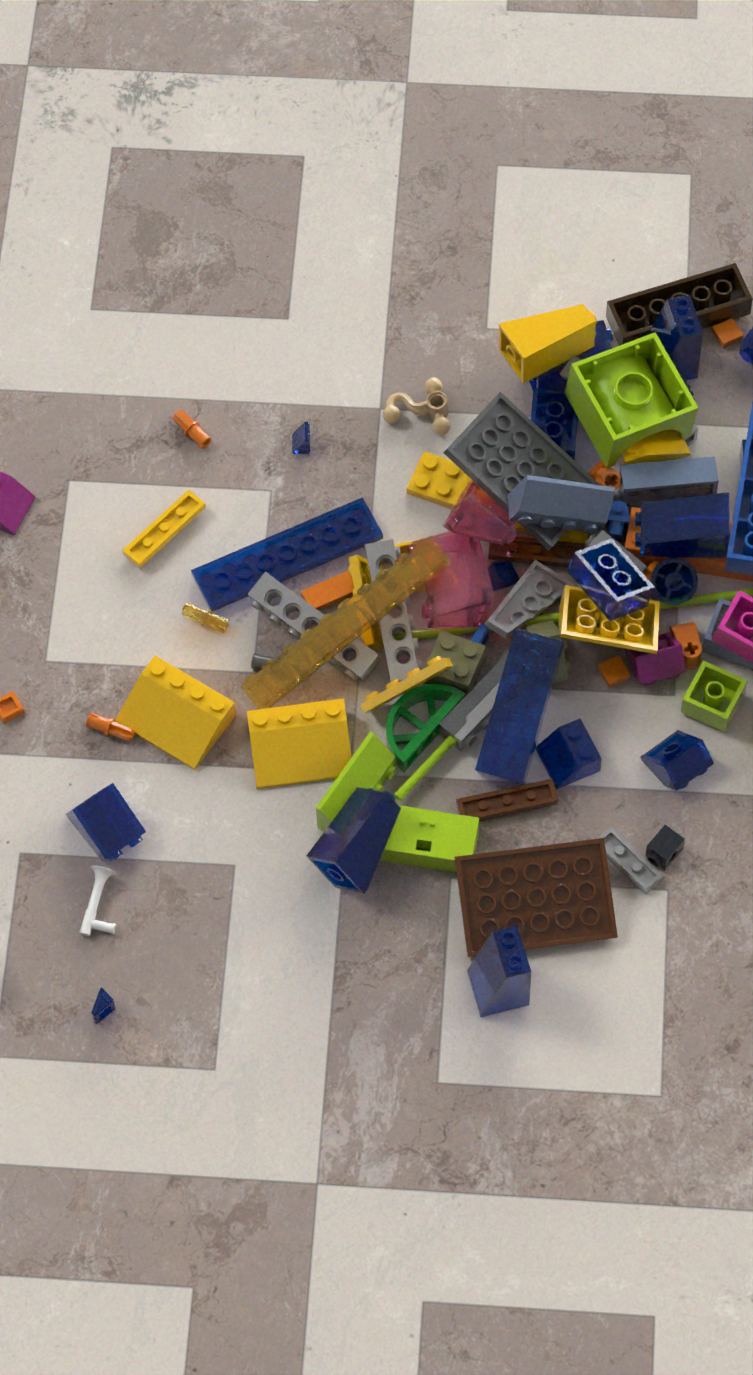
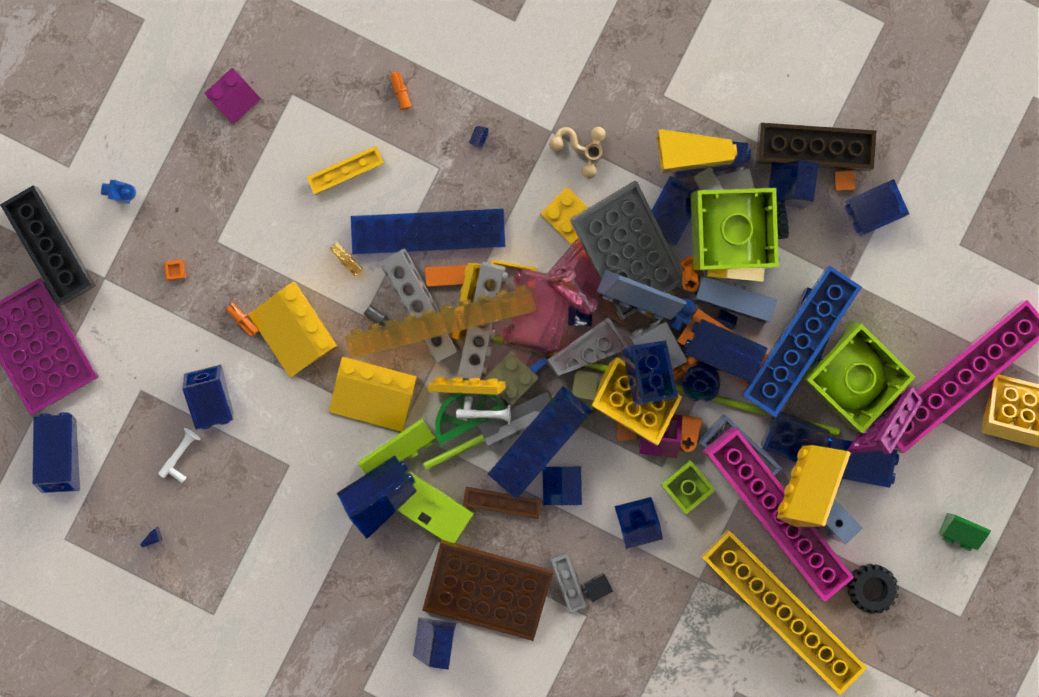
camera: 20 degrees right, 25 degrees up
none -> white piece [456,396,511,425]

